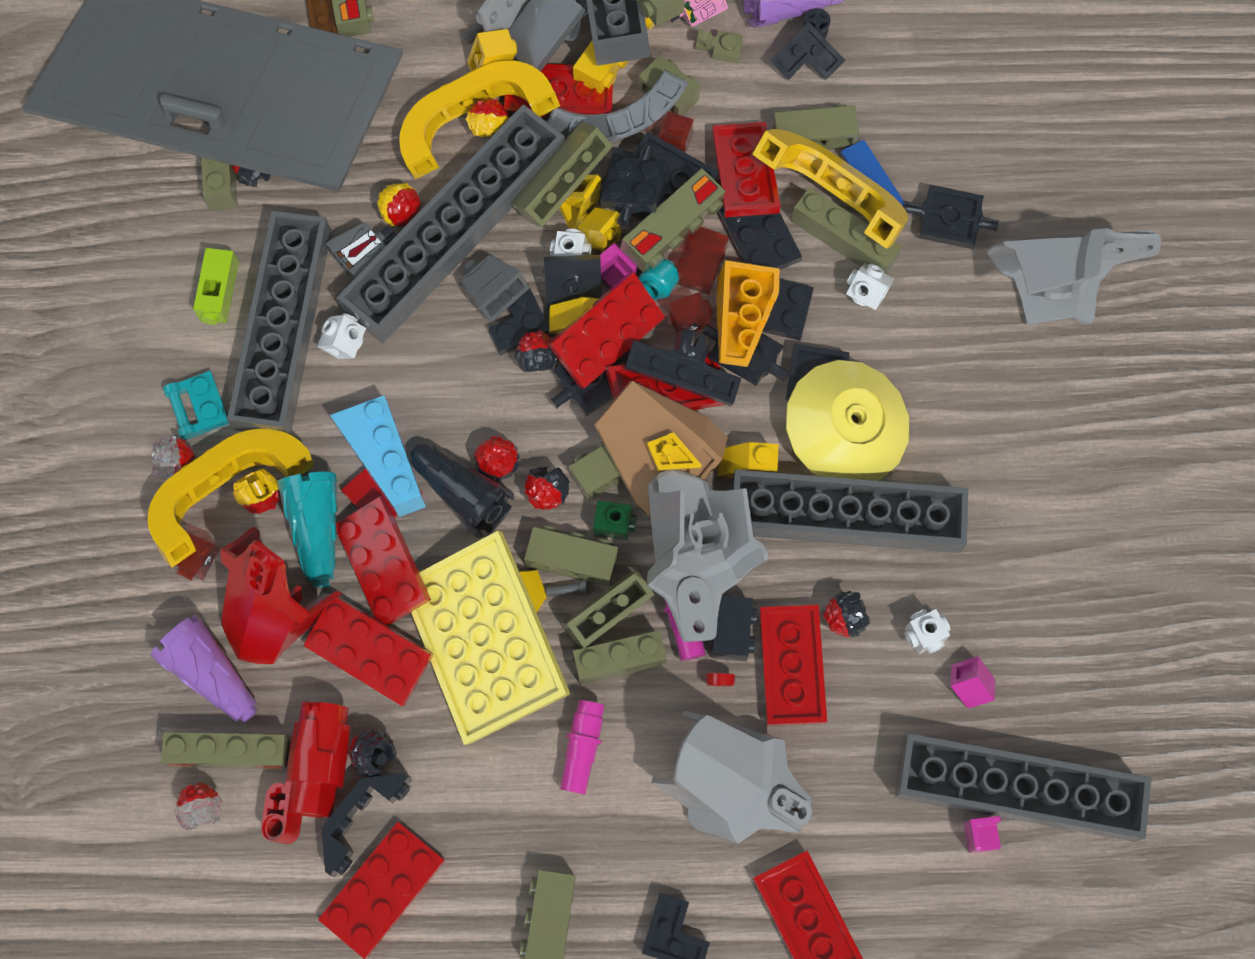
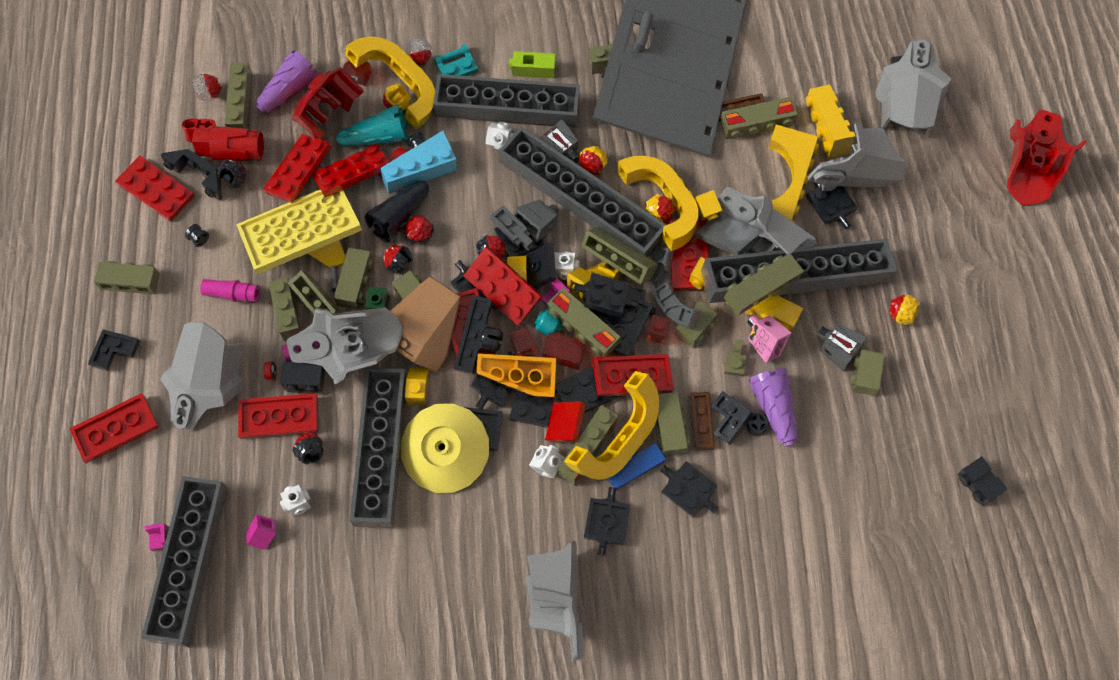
camera: 90 degrees right, 5 degrees down
yellow piece [646,432,702,471] -> none
none -> black wheel [185,224,209,247]
none -> black wheel [407,132,426,149]
none -> dark grey hinge [489,205,534,250]
none -> red tile [545,402,586,442]
none -> black plate [660,461,719,518]
none -> reddish brown tile [690,392,715,451]

